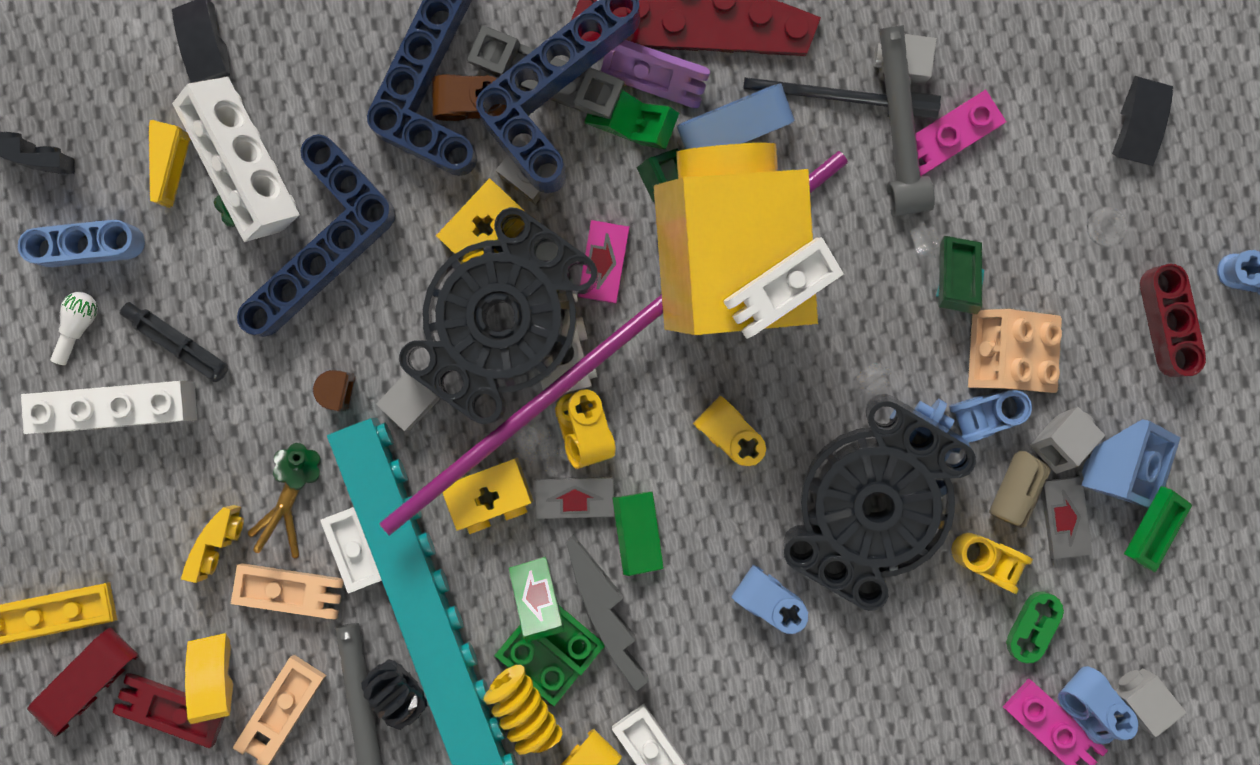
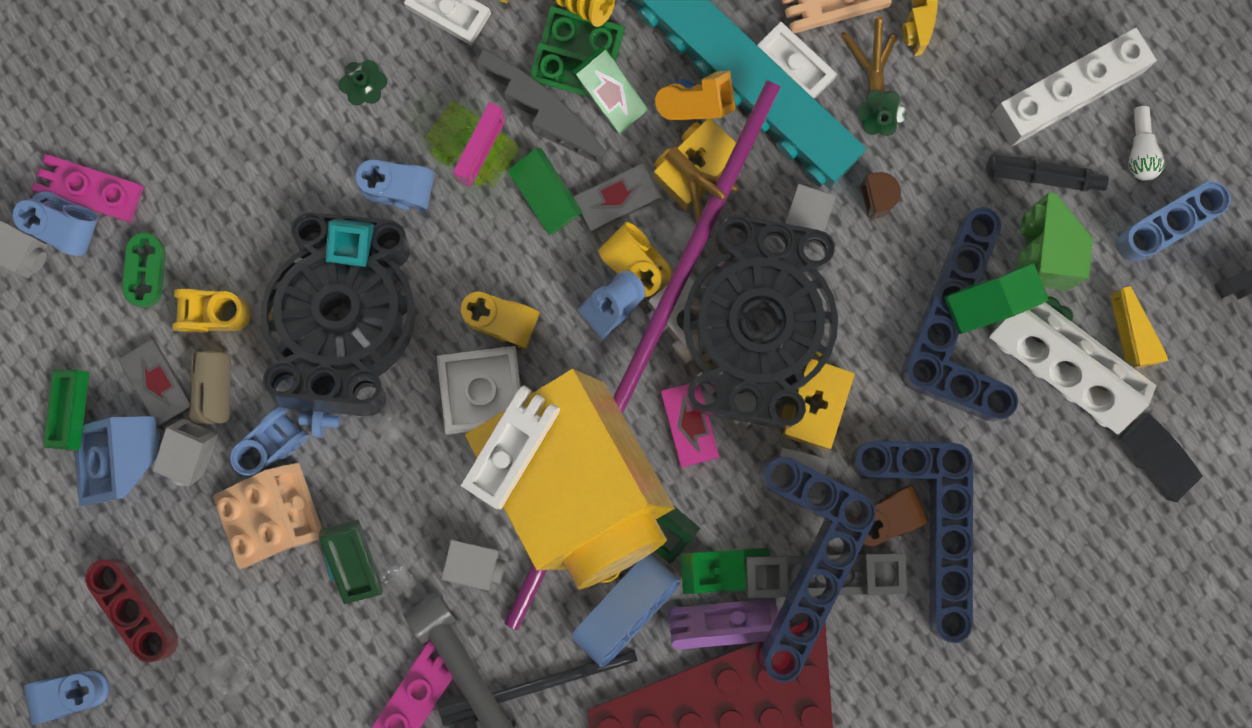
camera: 160 degrees right, 5 degrees down
none -> teal slope [325,219,374,267]
none -> dark green plant [339,60,387,106]
none -> clear neon green brick [425,99,519,189]
none -> white plate [437,346,521,435]
none -> light grey brick [442,540,506,591]
none -> dark pink tile [452,102,506,187]
none -> medium blue piece [577,270,645,340]
none -> light orange leg [655,71,736,120]
none -> pearl gold plant [665,146,738,223]
none -> green slope [944,263,1049,334]
none -> bright green slope [1016,193,1093,291]

